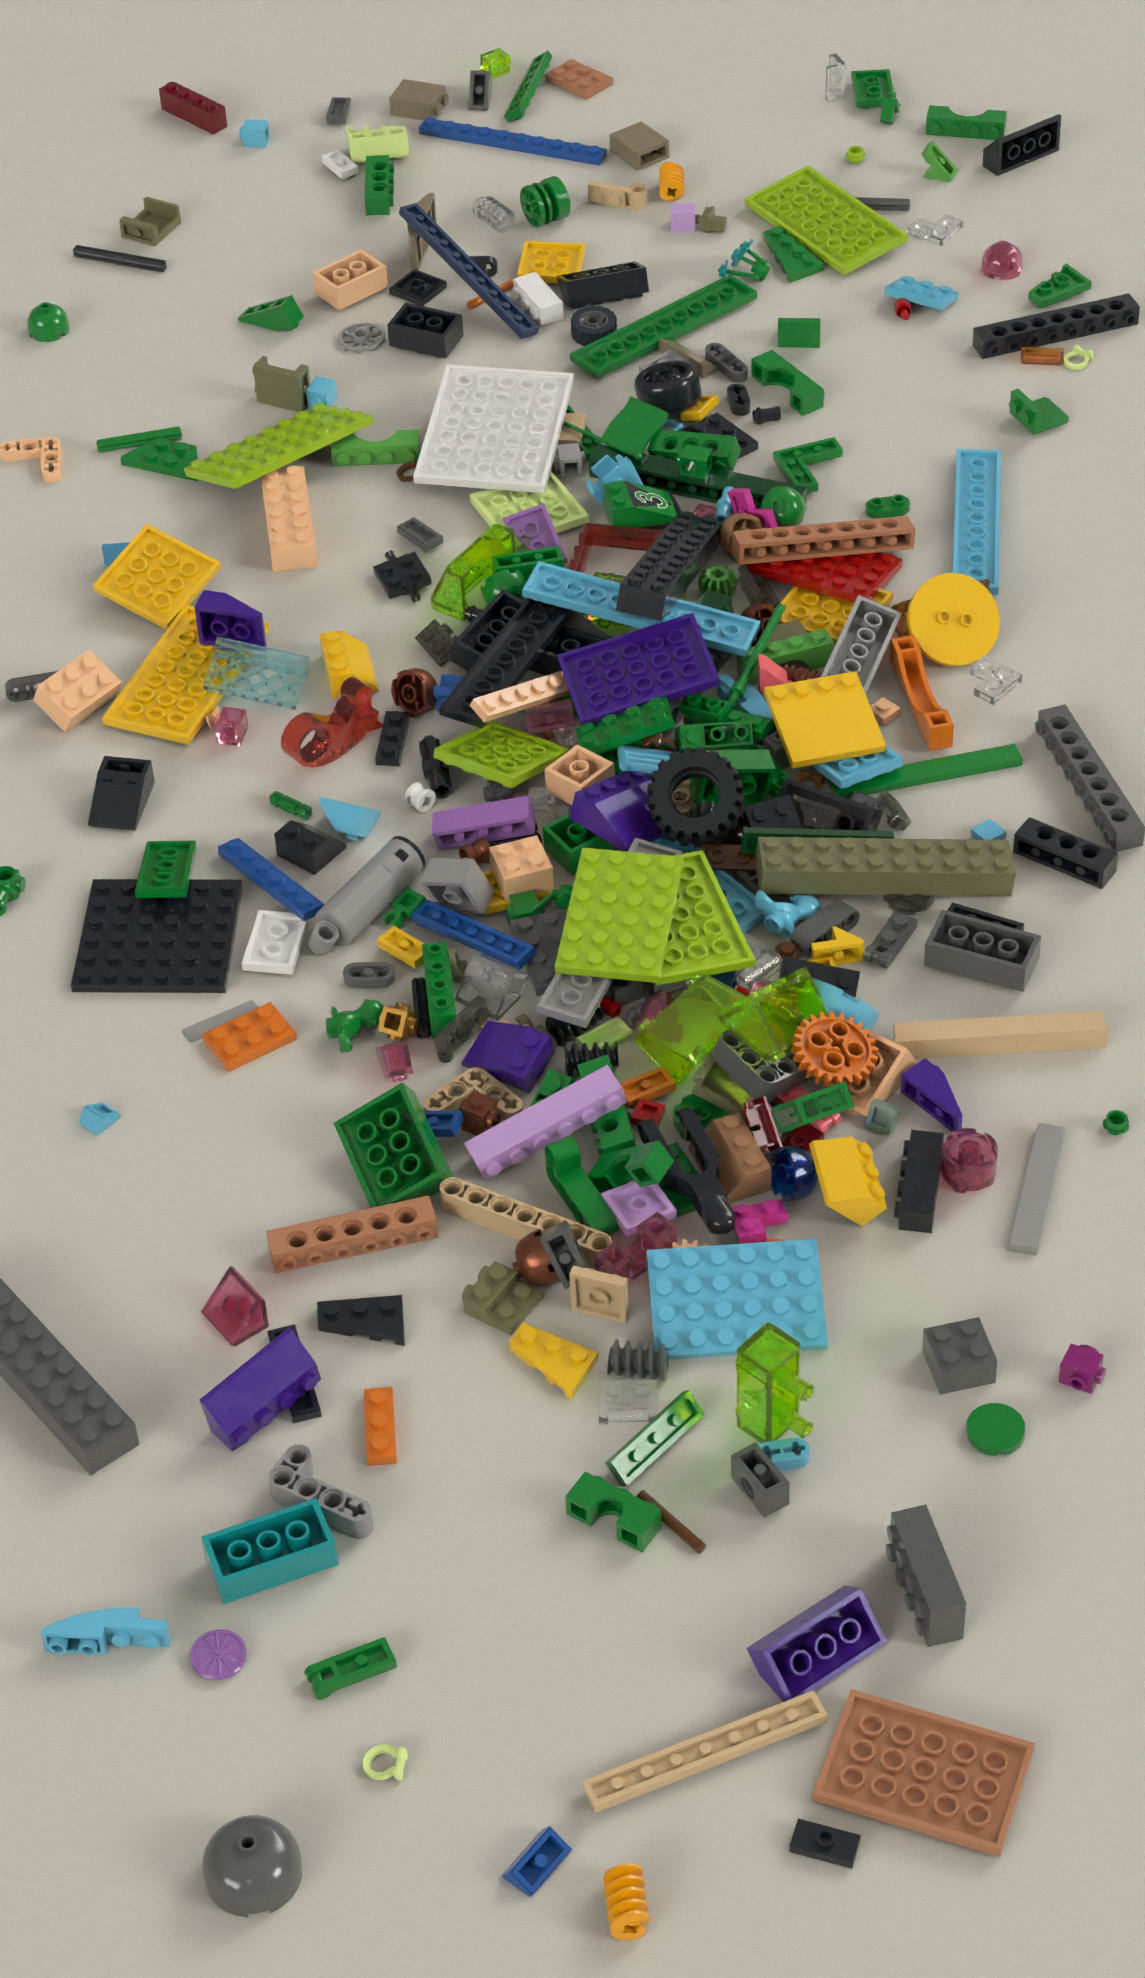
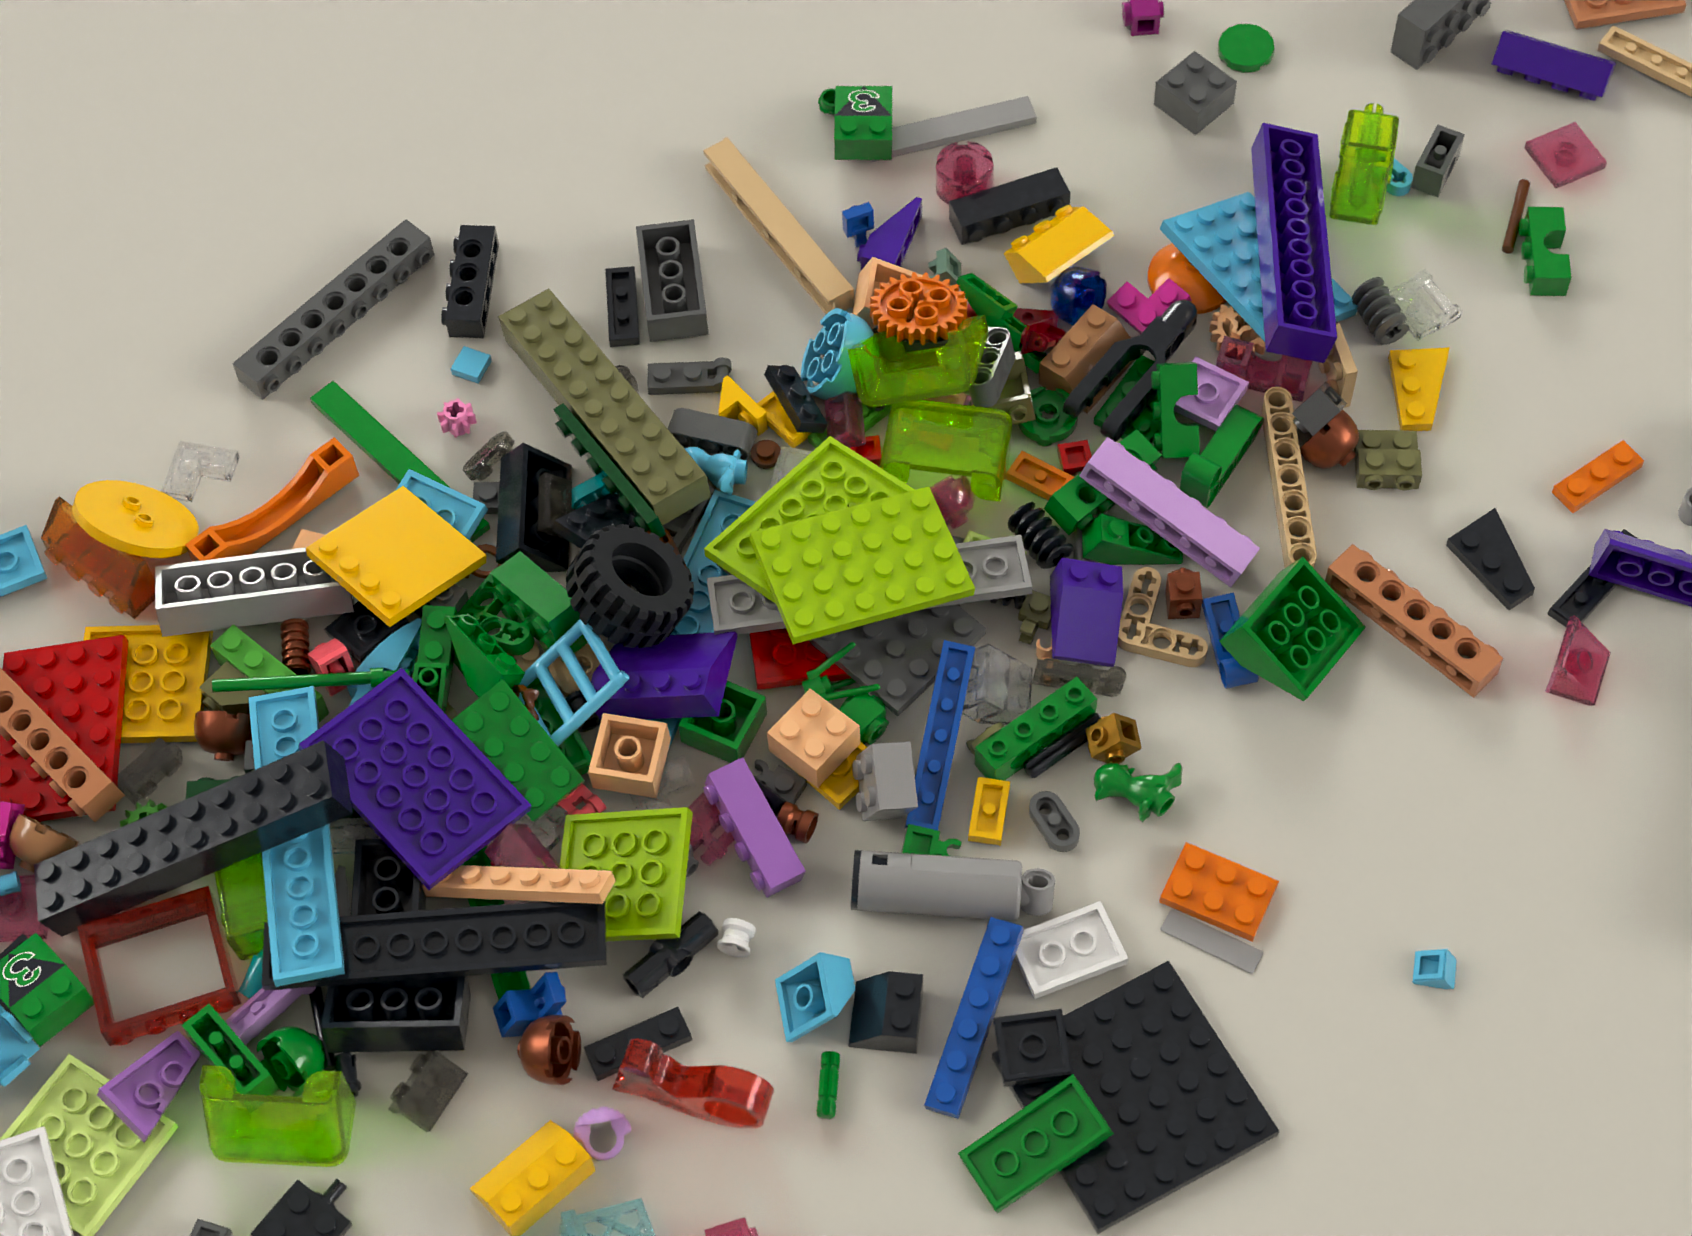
camera: 120 degrees left, 15 degrees up
clear pink slope [375,1041,413,1082] -> none
plate [605,1390,705,1487] -> none
none -> bright pink gear [437,398,477,438]
none -> green slope [834,86,892,160]
none -> blue plate [842,202,874,248]
none -> black plate [993,1009,1073,1087]
none -> dark purple brick [1251,123,1337,363]
none -> clear pink plate [1524,122,1607,189]

